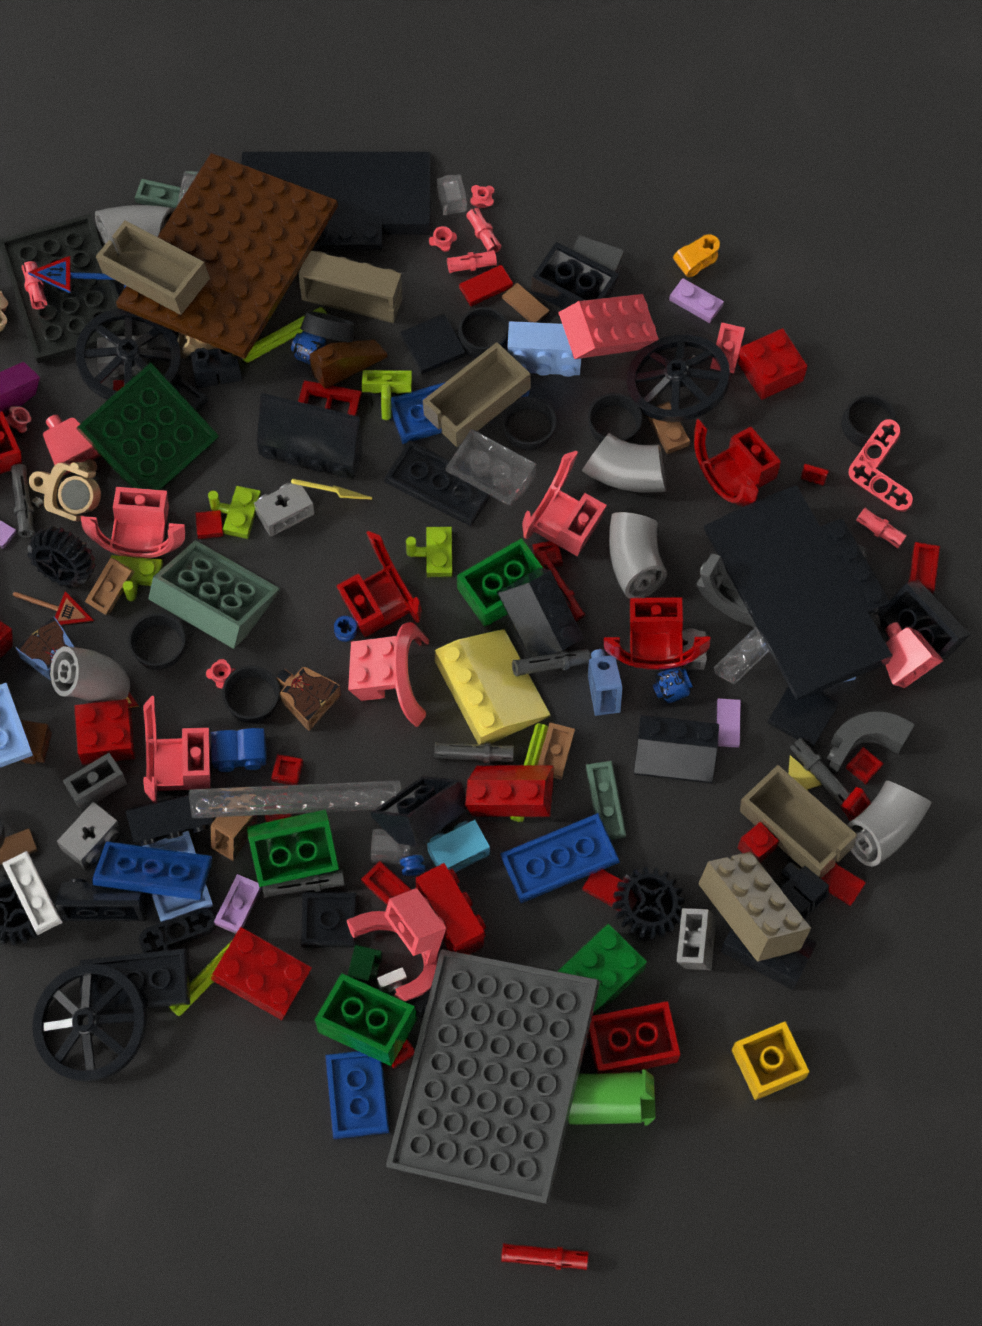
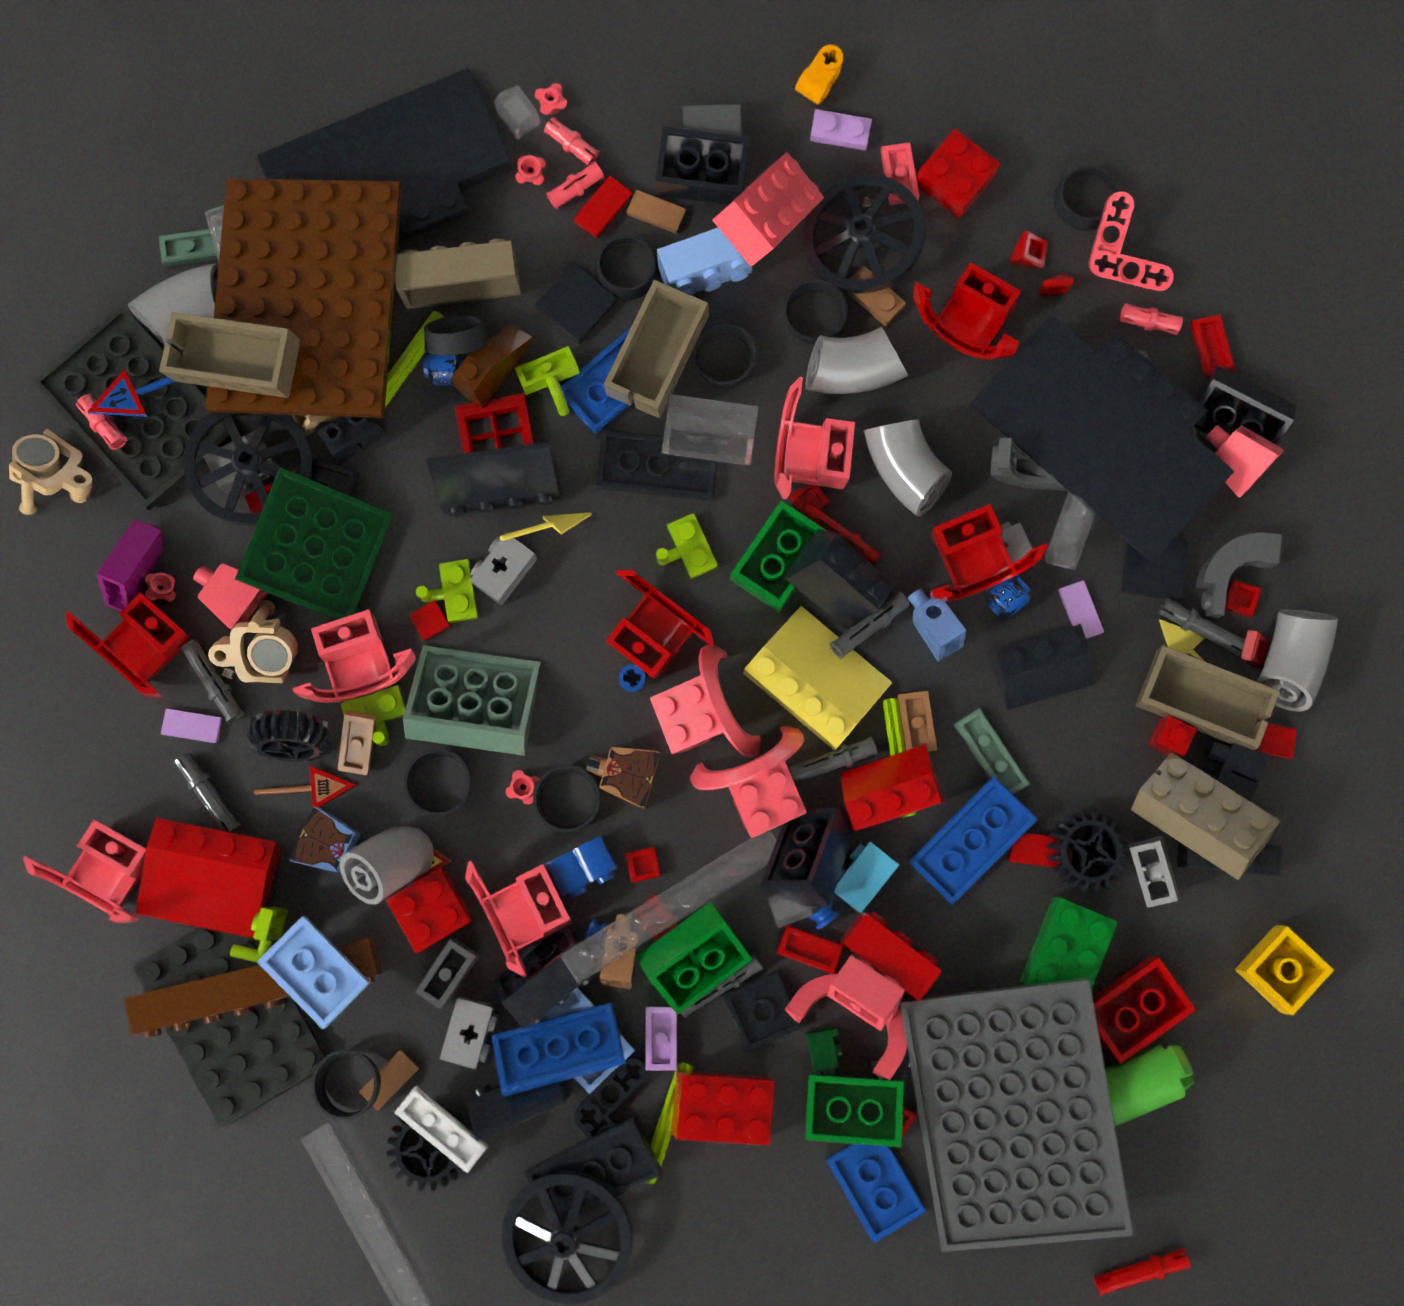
camera: 20 degrees left, 15 degrees up
white plate [377,967,407,995] -> none
none -> coral piece [690,726,807,838]
none -> red slope [1010,231,1048,269]

